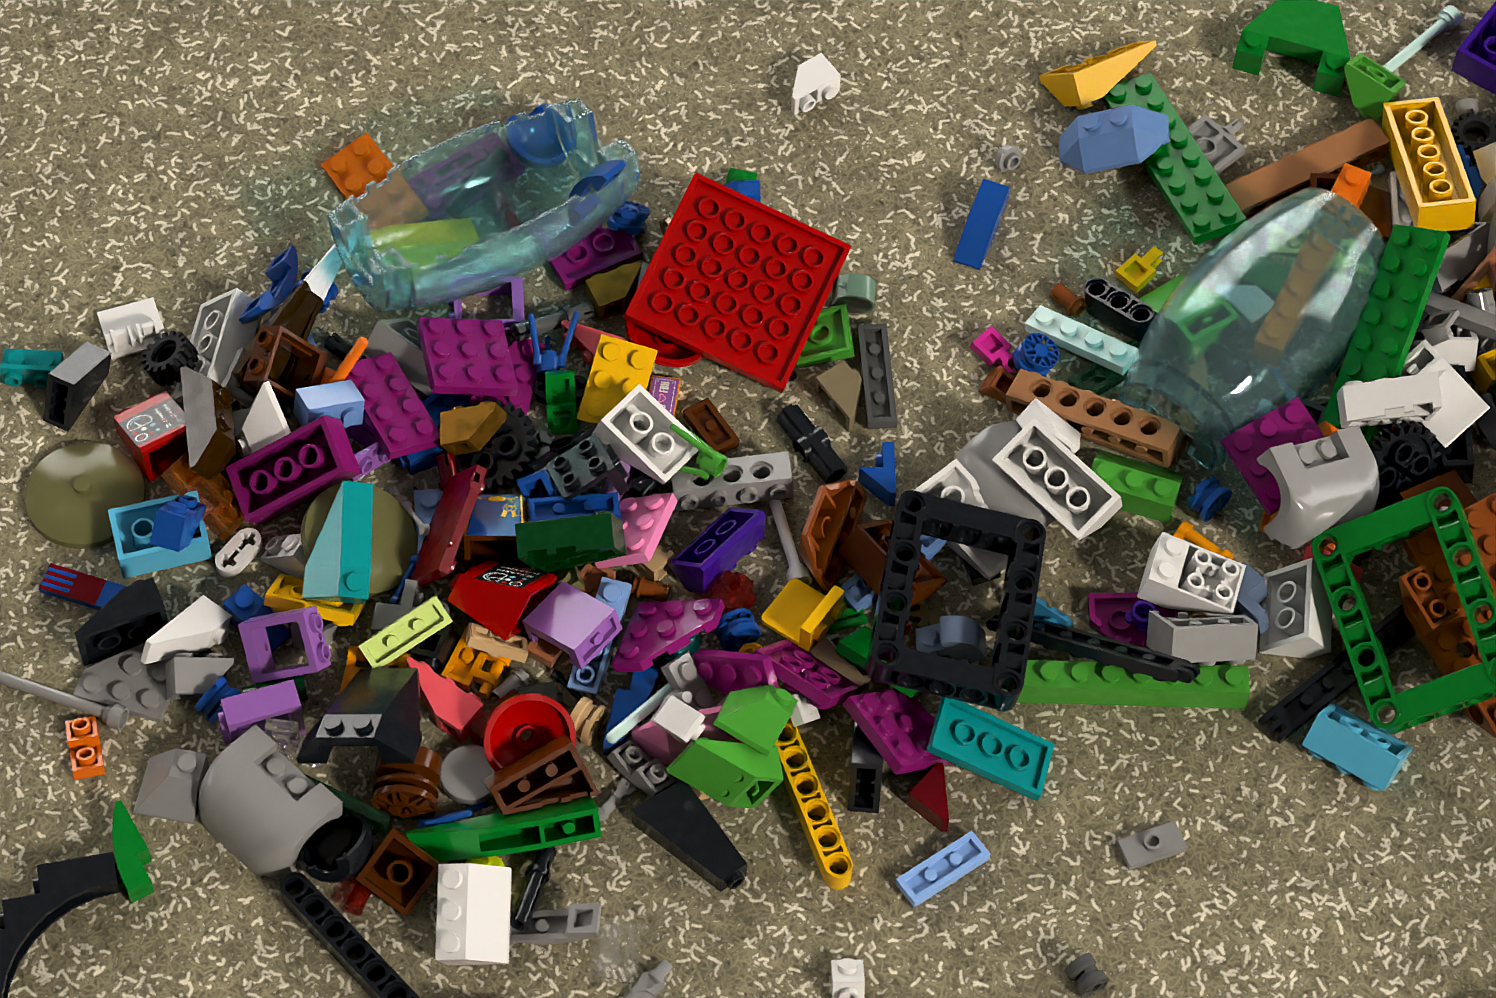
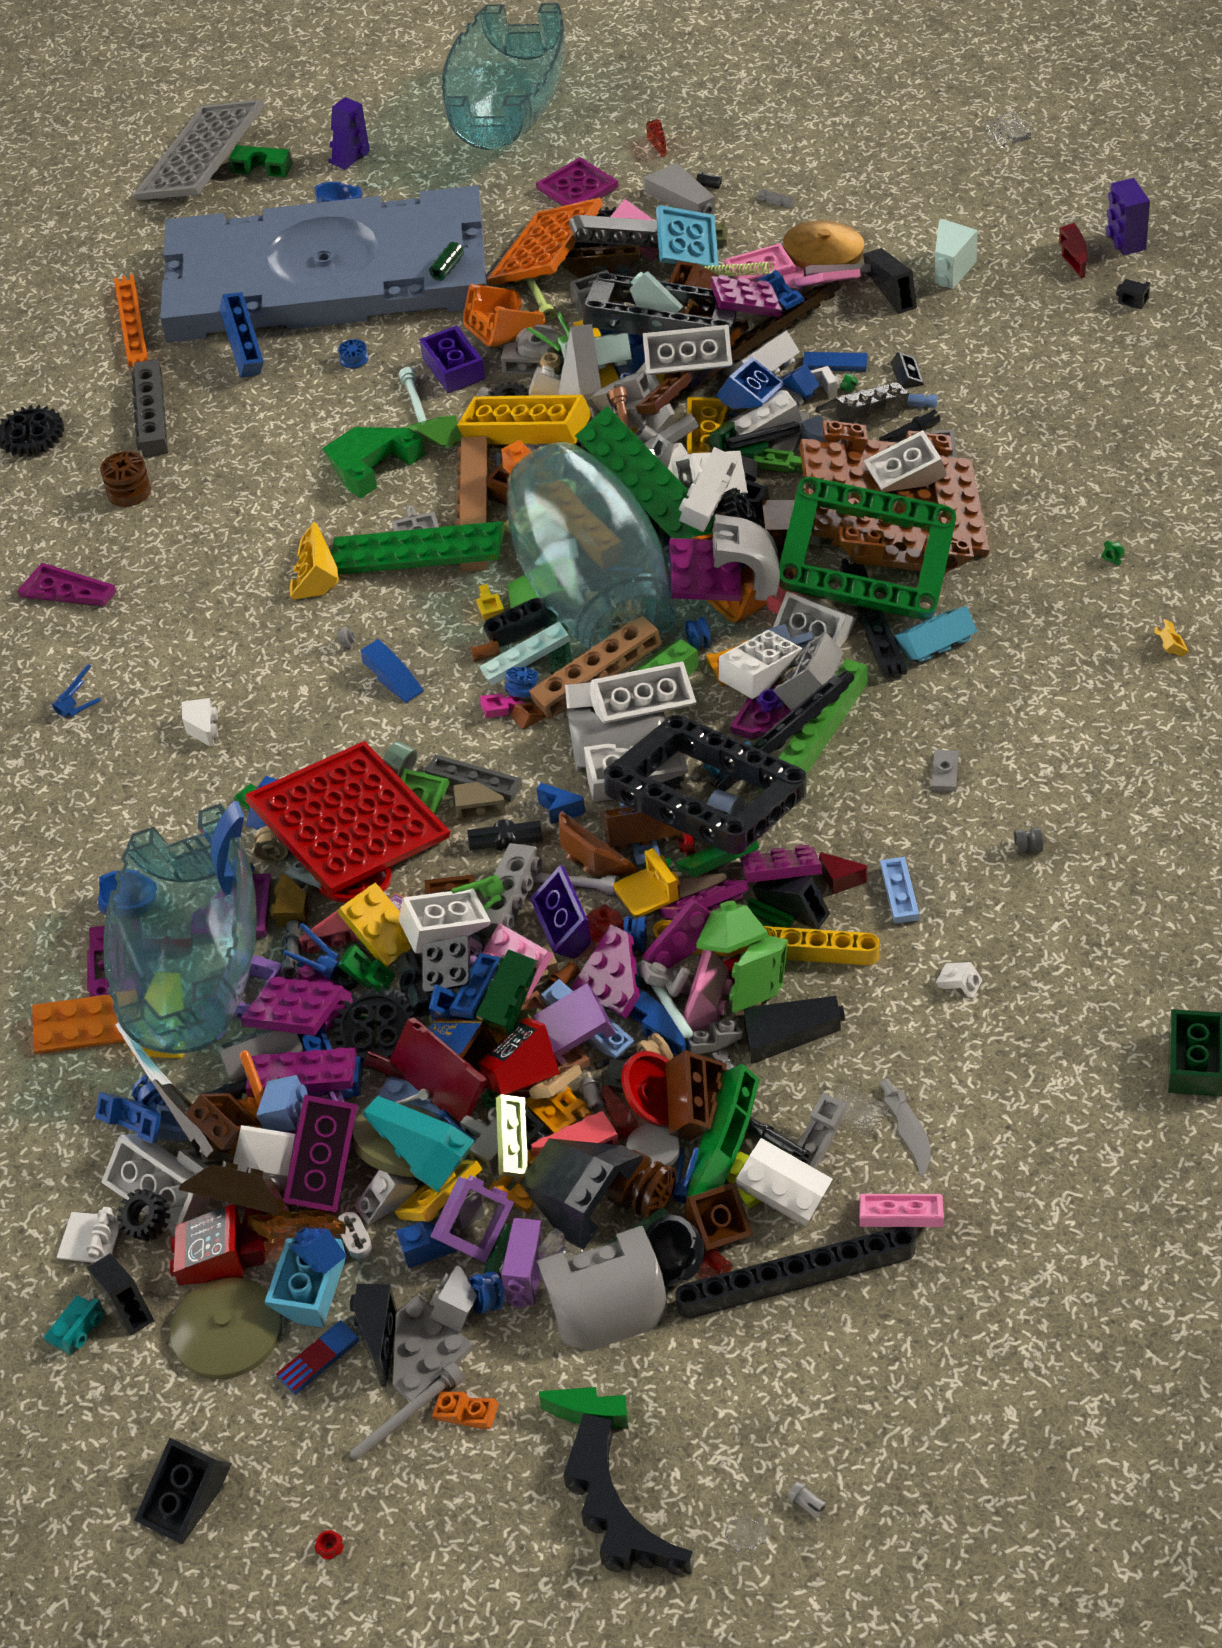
camera: 55 degrees left, 10 degrees down
light grey slope [133,748,210,824] -> none
white slope [140,595,232,664] -> none
pearl gold slope [440,401,507,456] -> none
white slope [650,695,705,743] -> none
teal plate [926,697,1055,801] -> none
medium blue wedge [1059,105,1170,174] -> none
none -> green tile [745,898,794,928]

